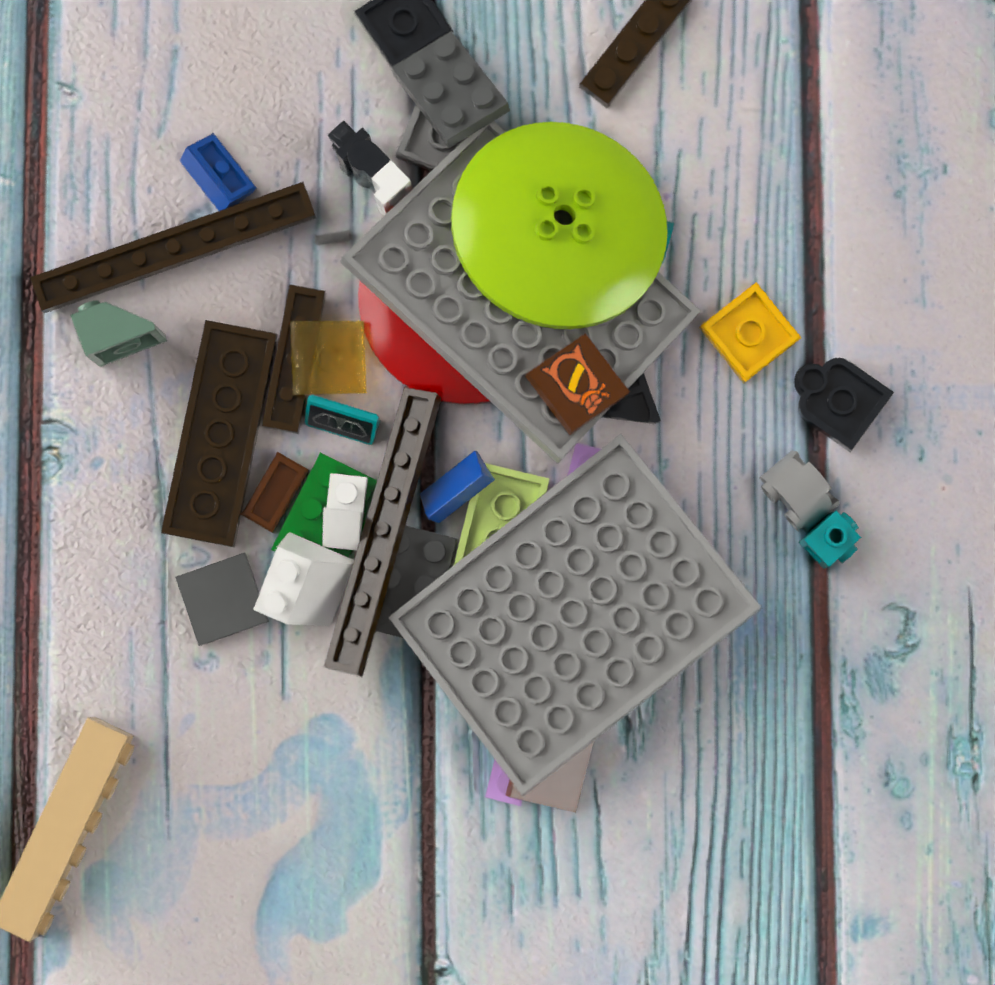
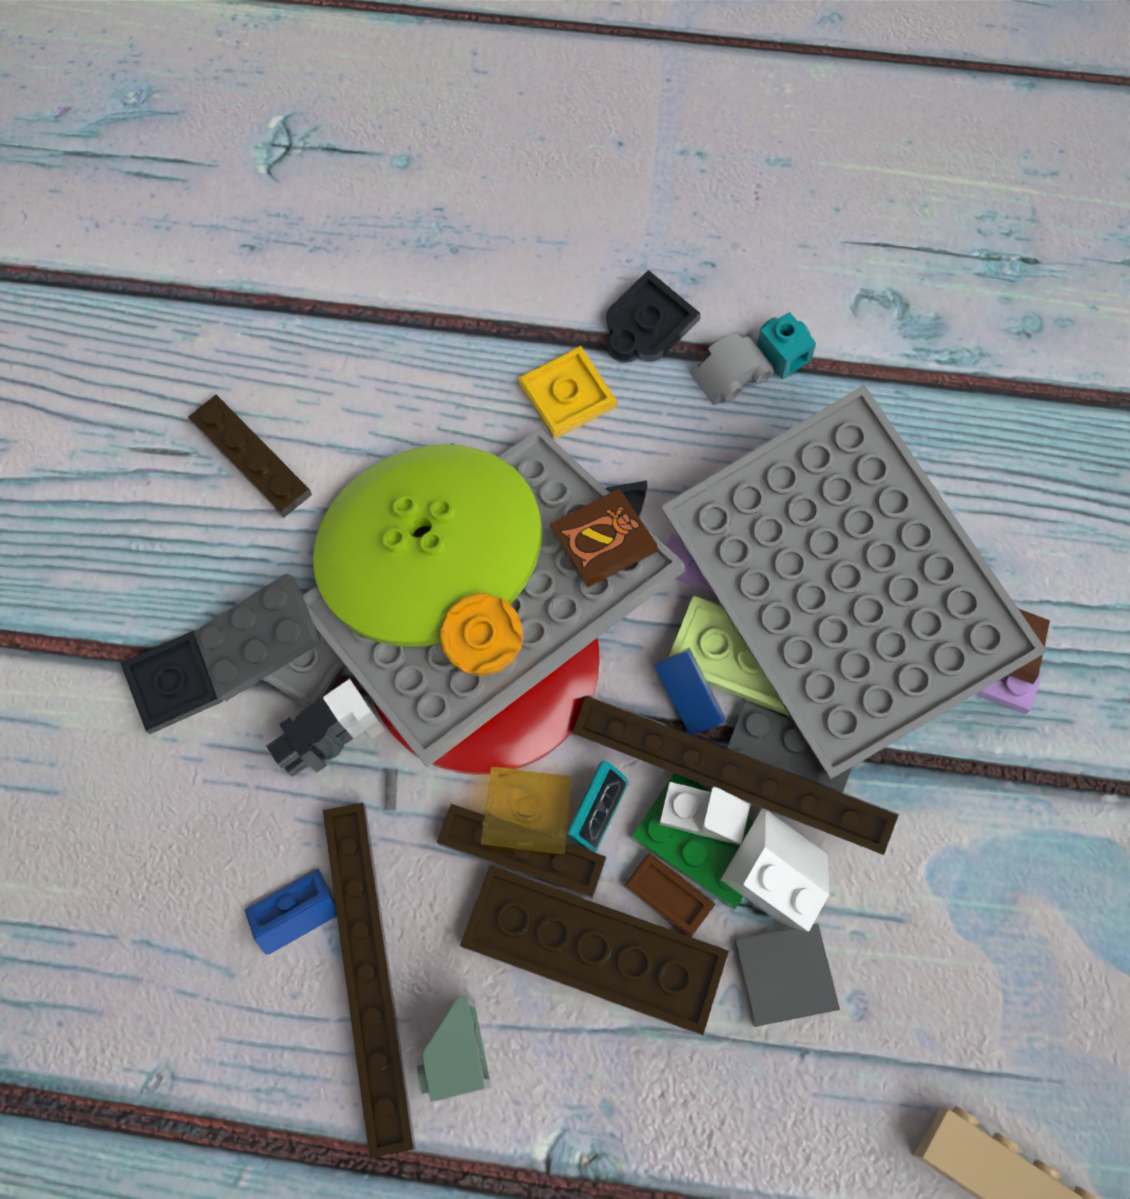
camera: 75 degrees left, 15 degrees down
none -> light orange tile [440,593,524,677]

